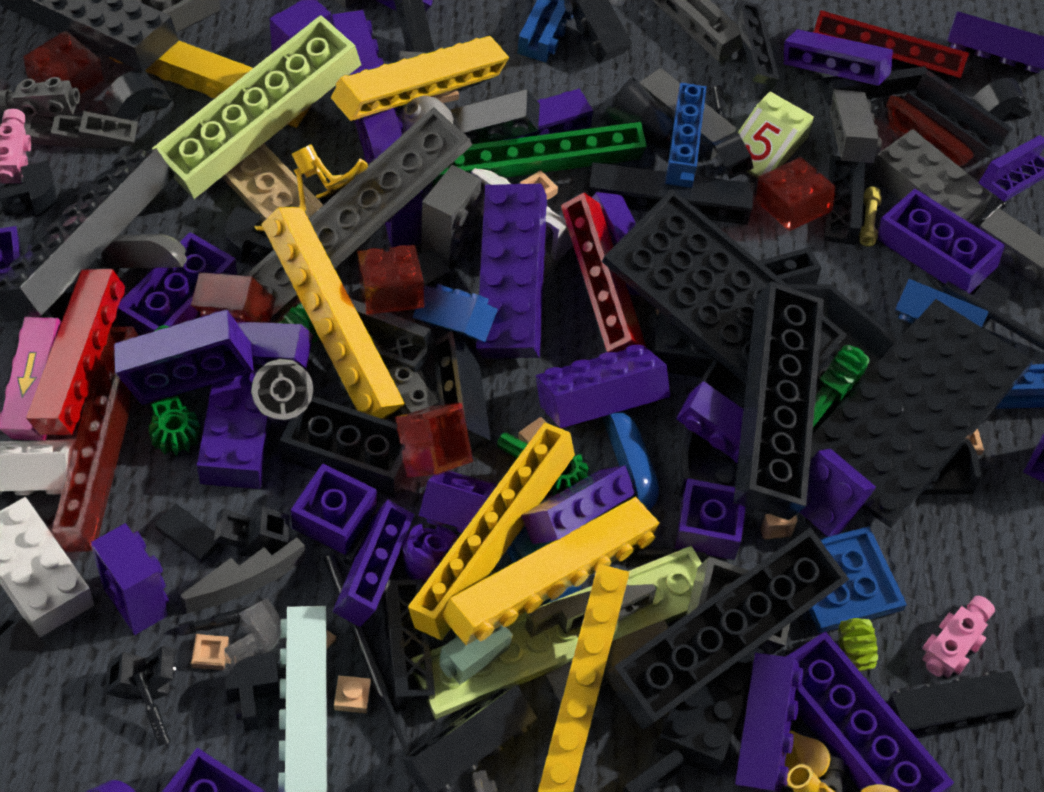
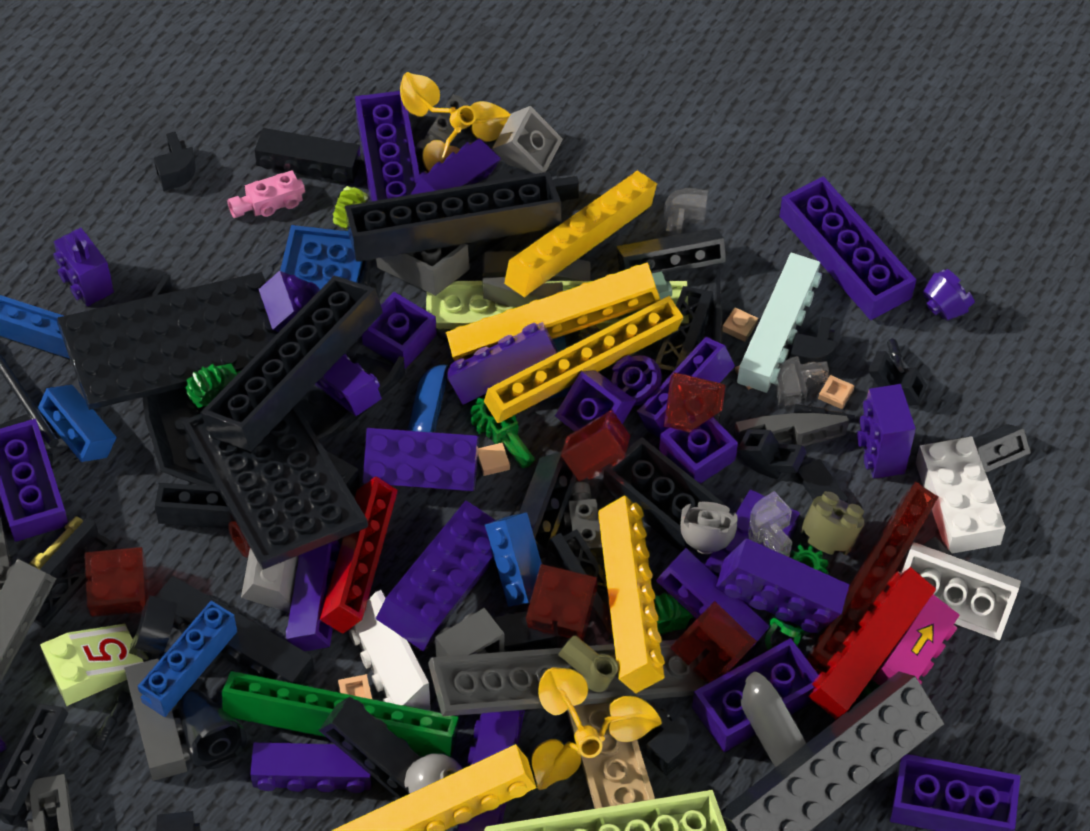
camera: 150 degrees left, 0 degrees up
none -> olive piece [558,635,618,692]
none -> clear red plate [664,372,725,432]
none -> clear brick [748,491,792,557]
none -> olive brick [800,491,864,555]

